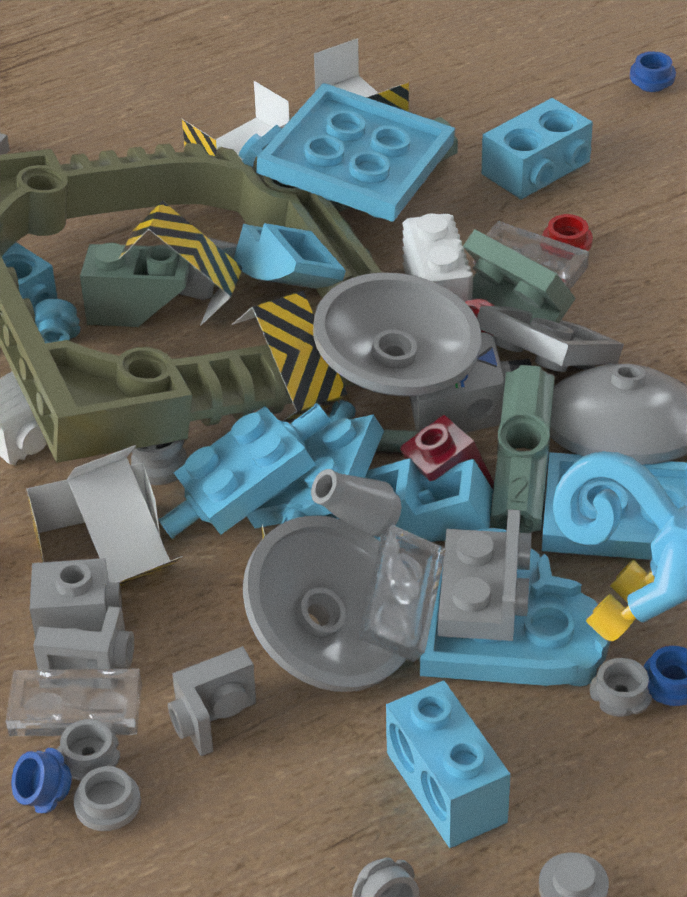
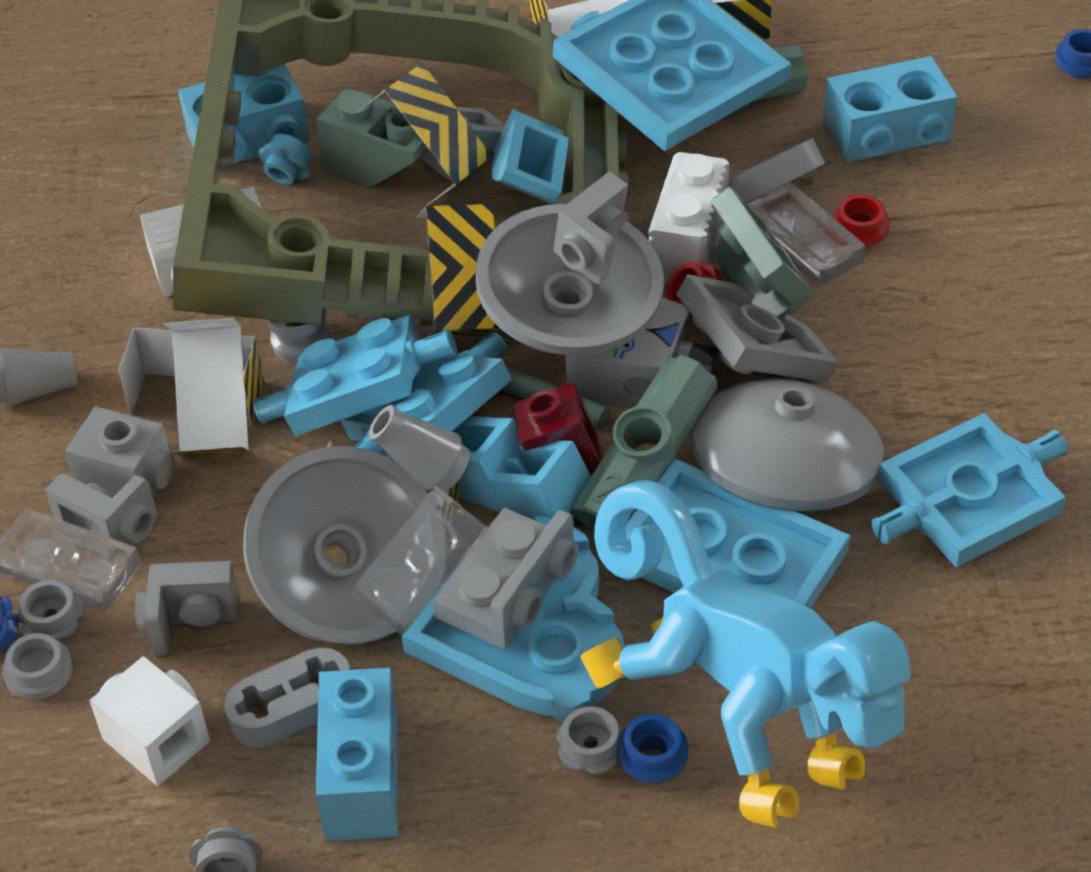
camera: 25 degrees right, 5 degrees up
none -> white brick [89,656,210,786]
none -> light grey beam [224,648,350,748]
none -> light grey bracket [553,171,628,284]
none -> light grey beam [729,137,825,203]

